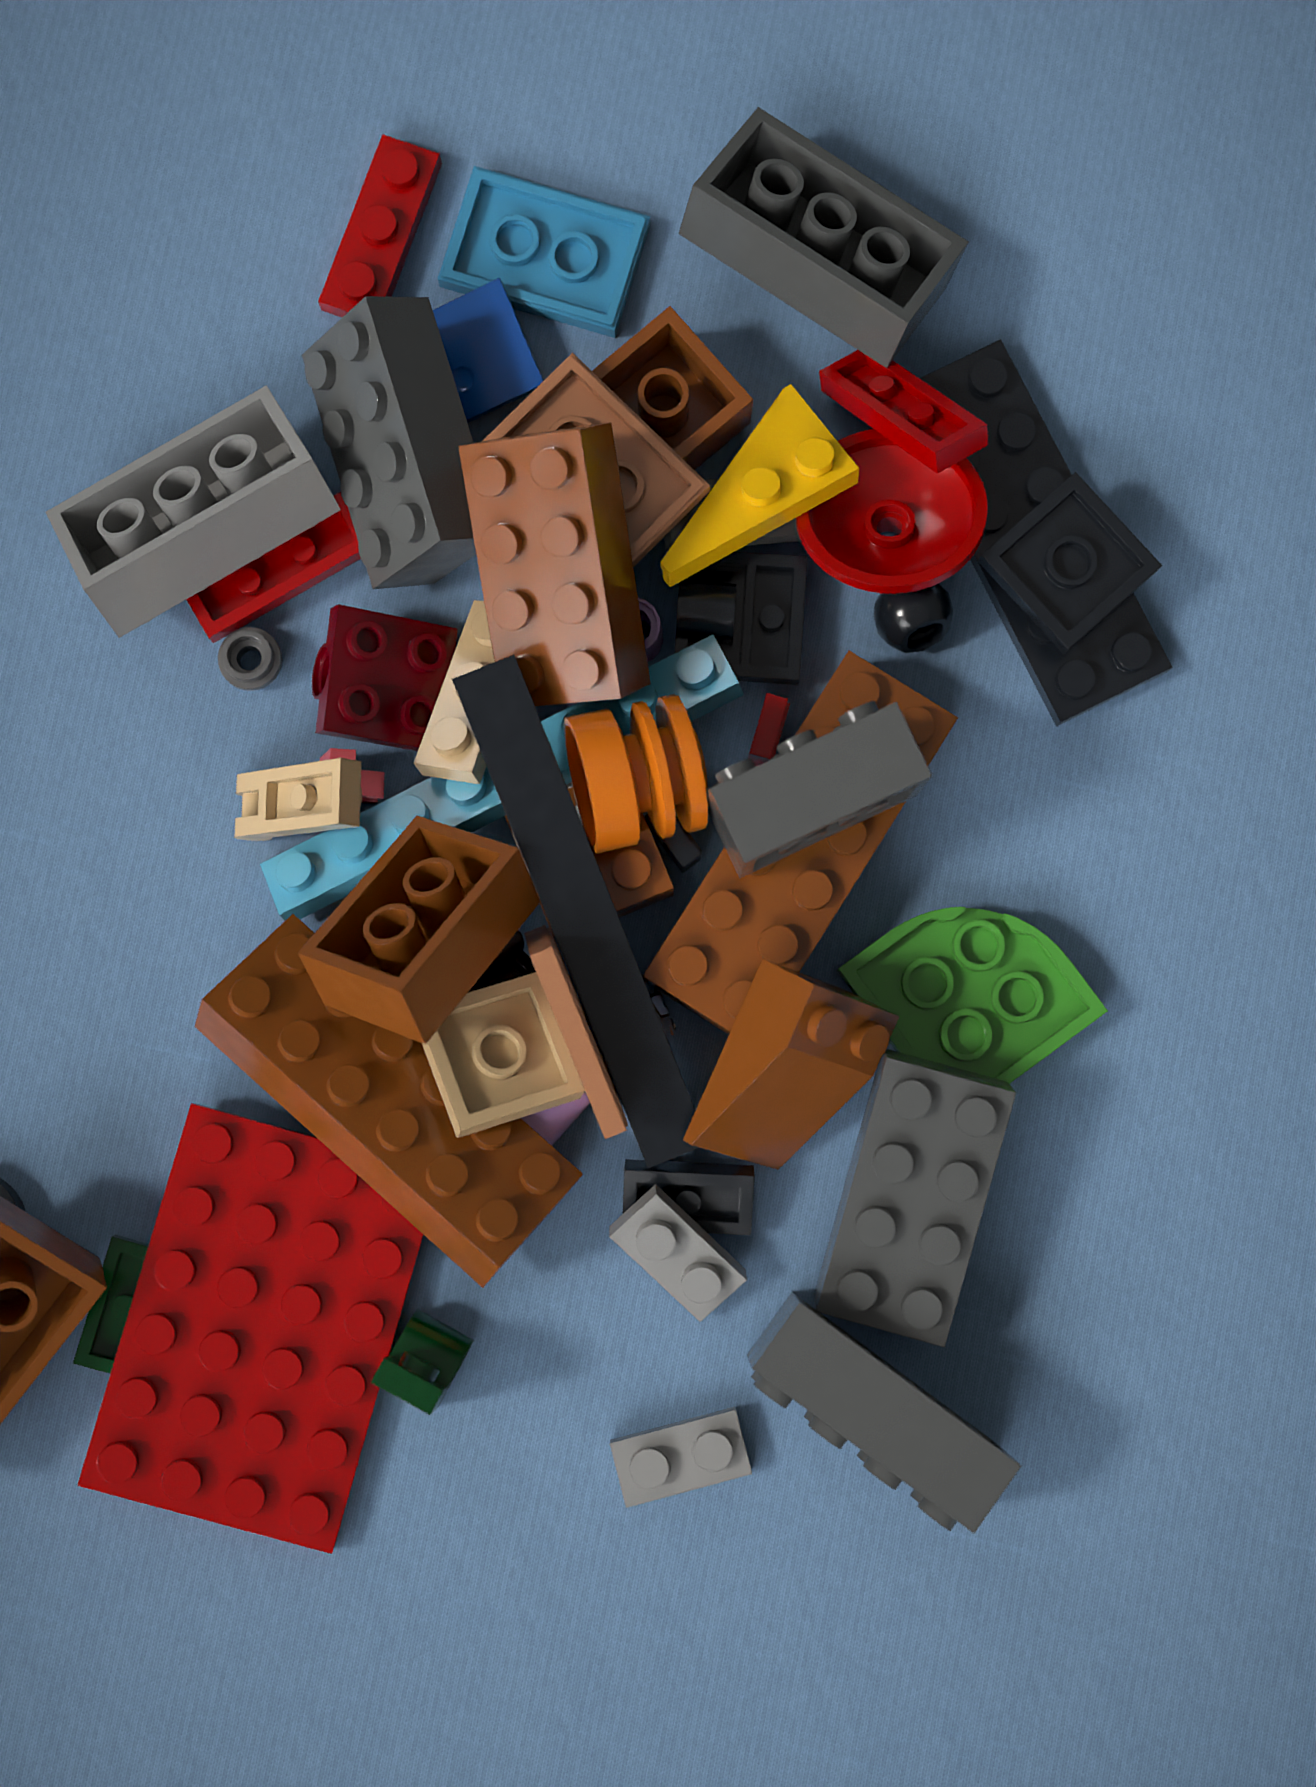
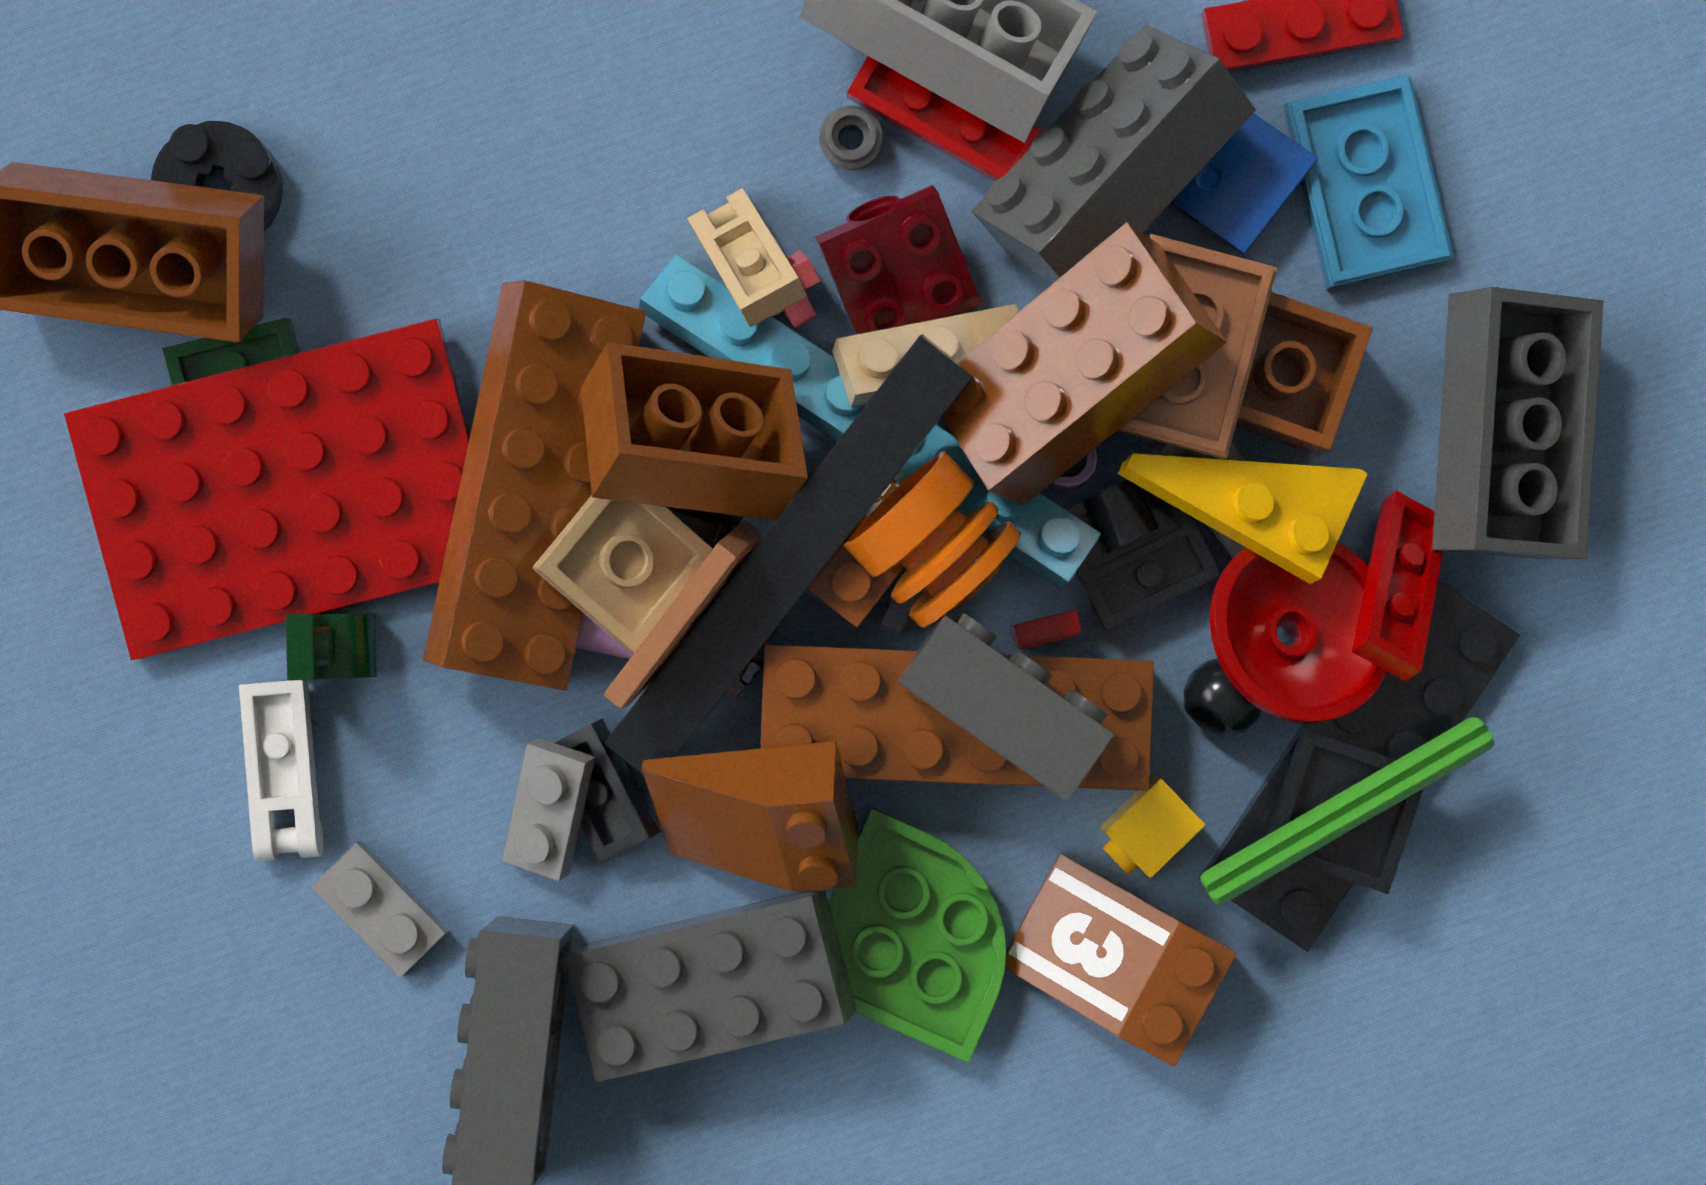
camera: 55 degrees right, 5 degrees up
none -> white plate [239,680,324,862]
none -> slope [1005,853,1237,1067]
none -> yellow brick [1099,775,1206,878]
none -> bright green axle [1200,717,1495,905]

